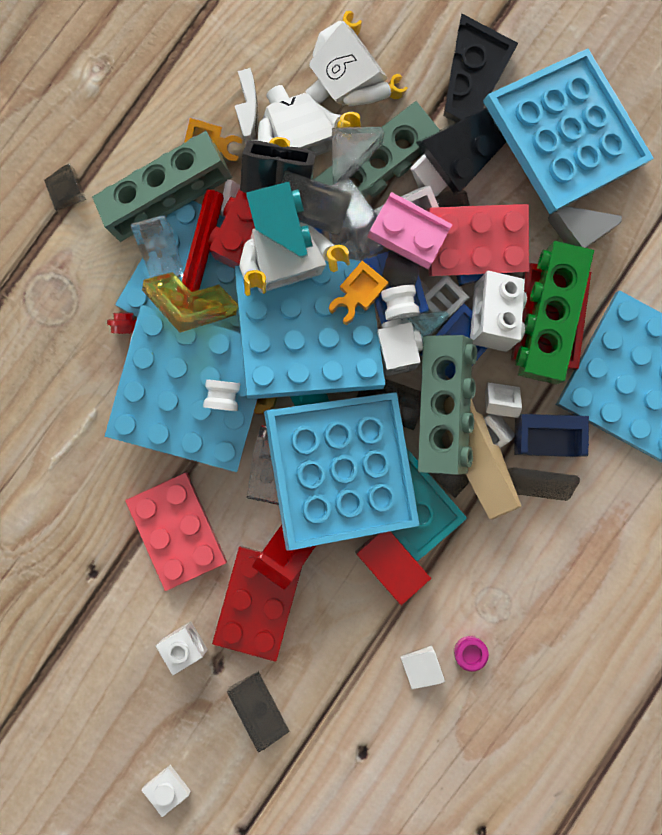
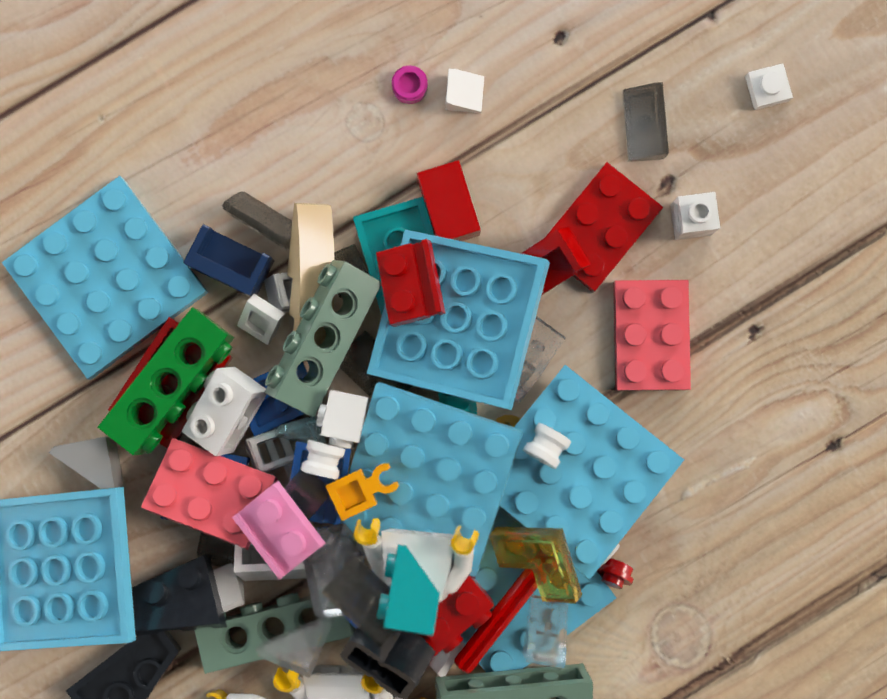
camera: 150 degrees left, 0 degrees up
none -> red plate [376,239,446,327]

